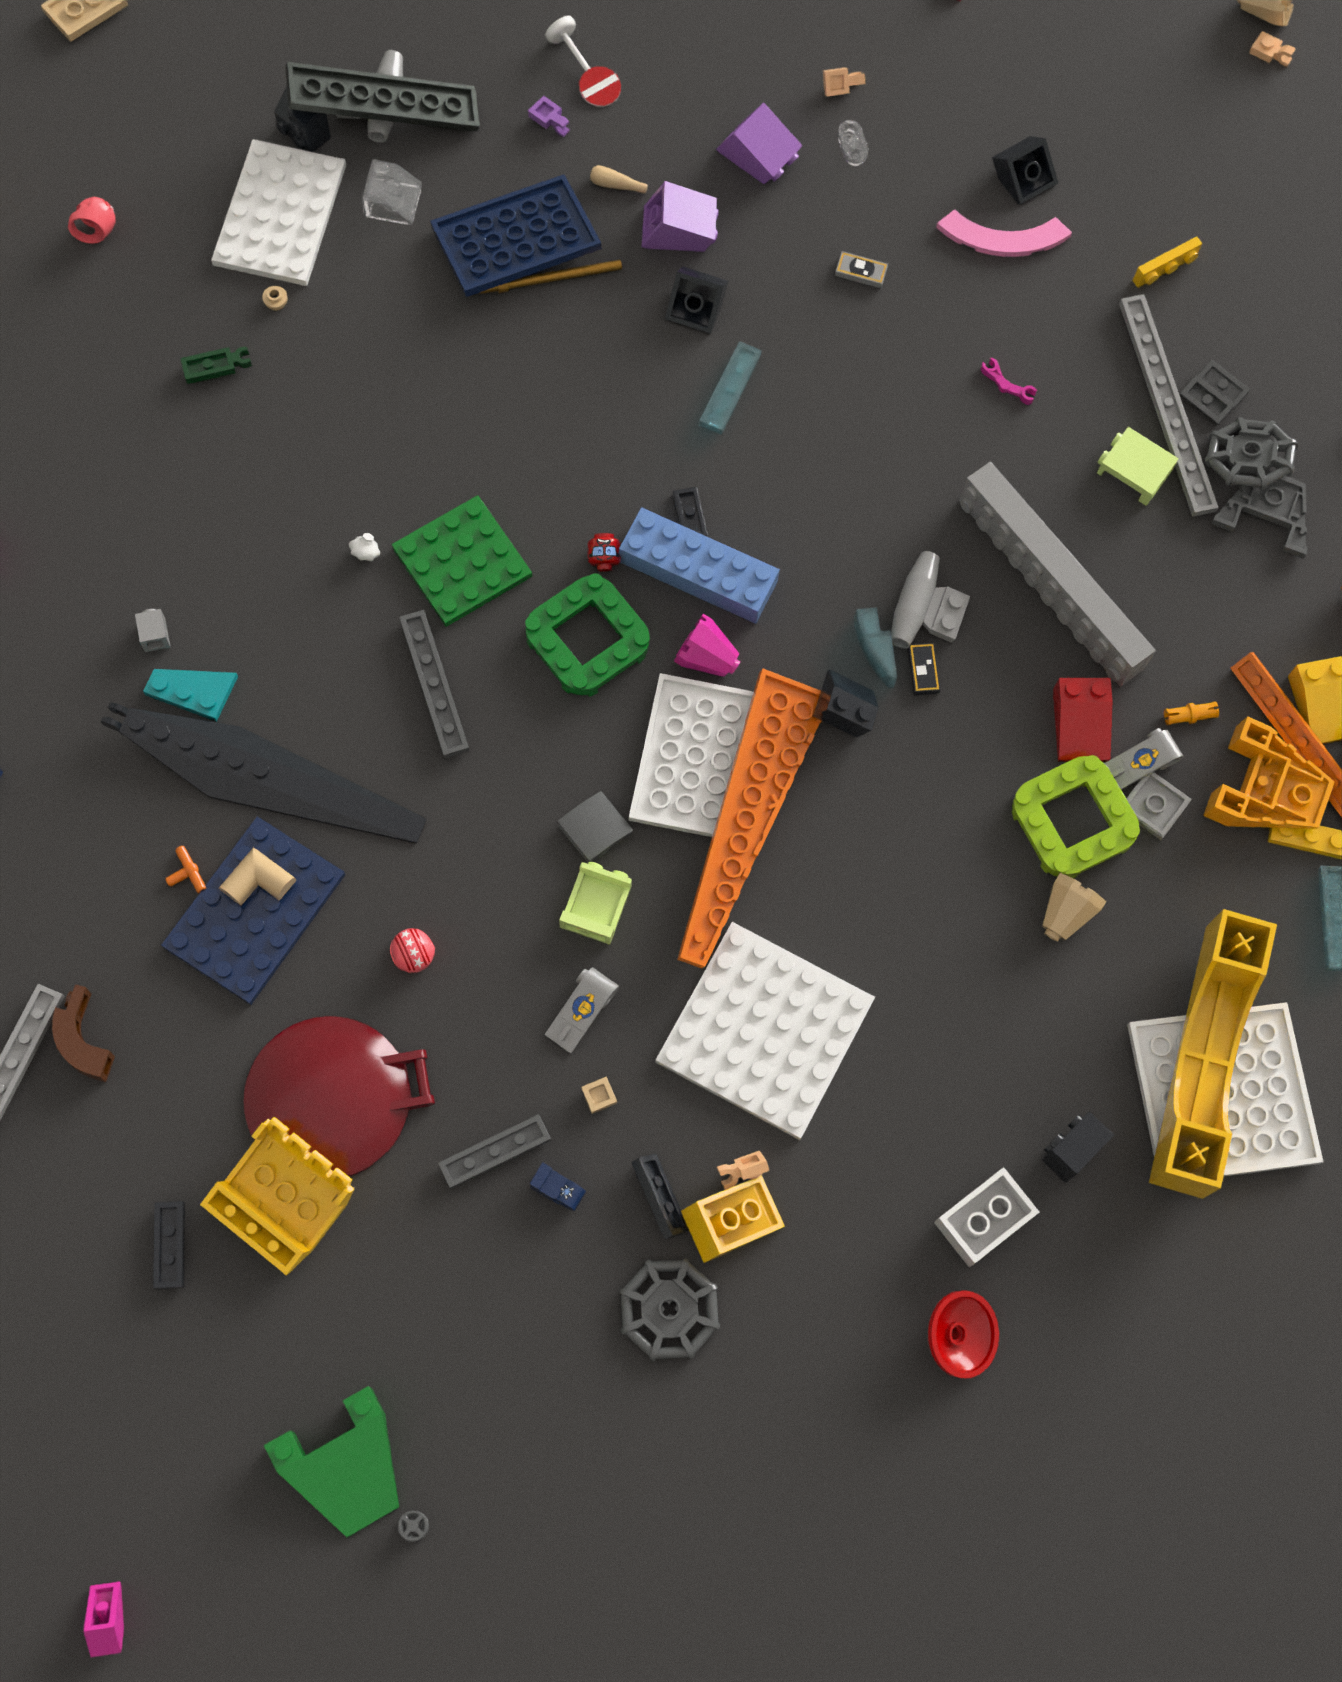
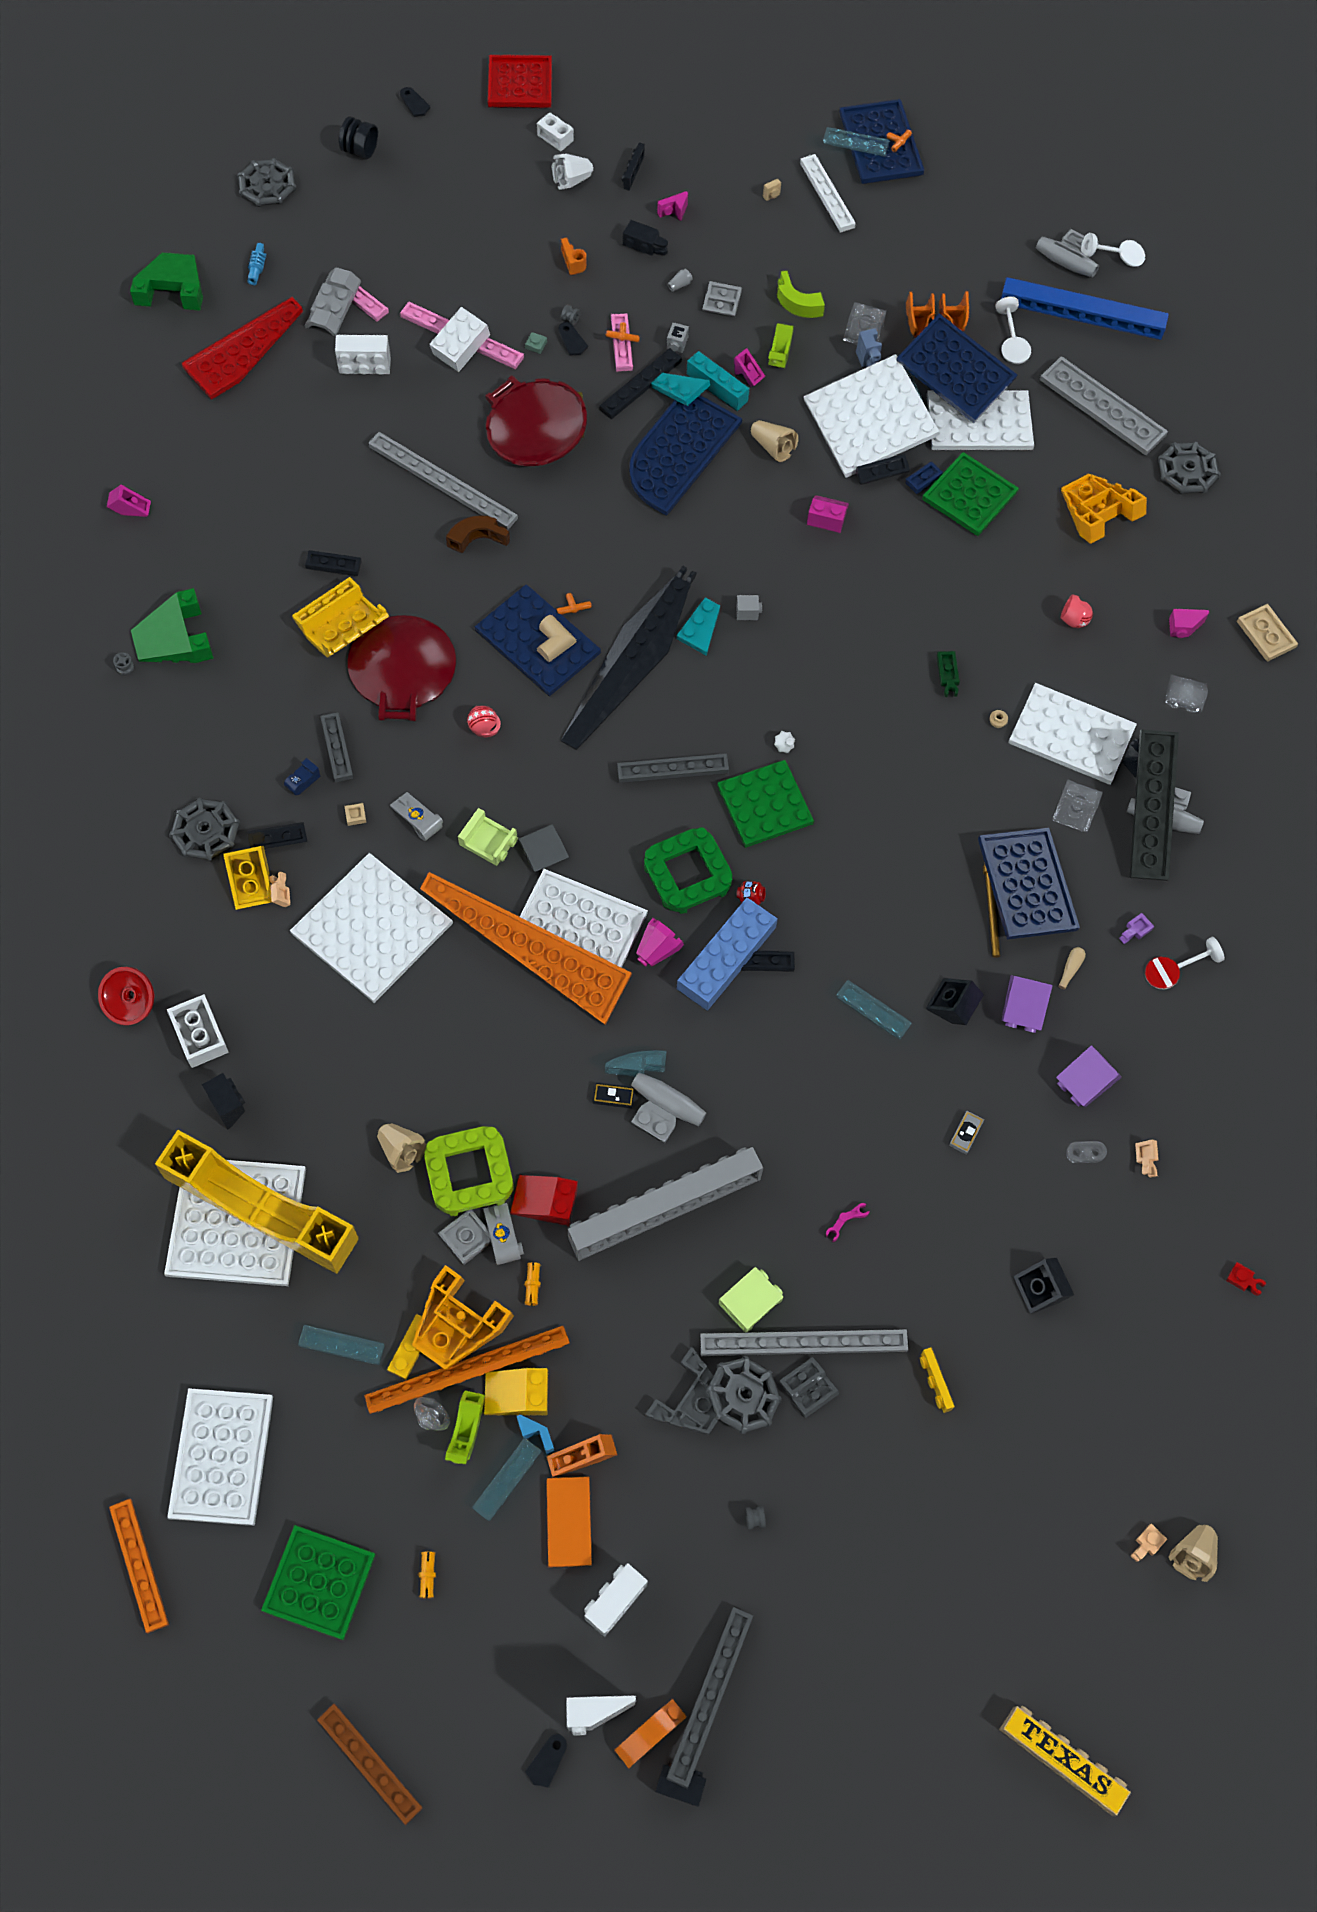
camera: 105 degrees right, 5 degrees down
black slope [813,670,879,737] -> none
bright pink tile [936,210,1072,257] -> none
none -> clear slope [1165,675,1208,713]
none -> dark pink slope [1169,609,1209,638]

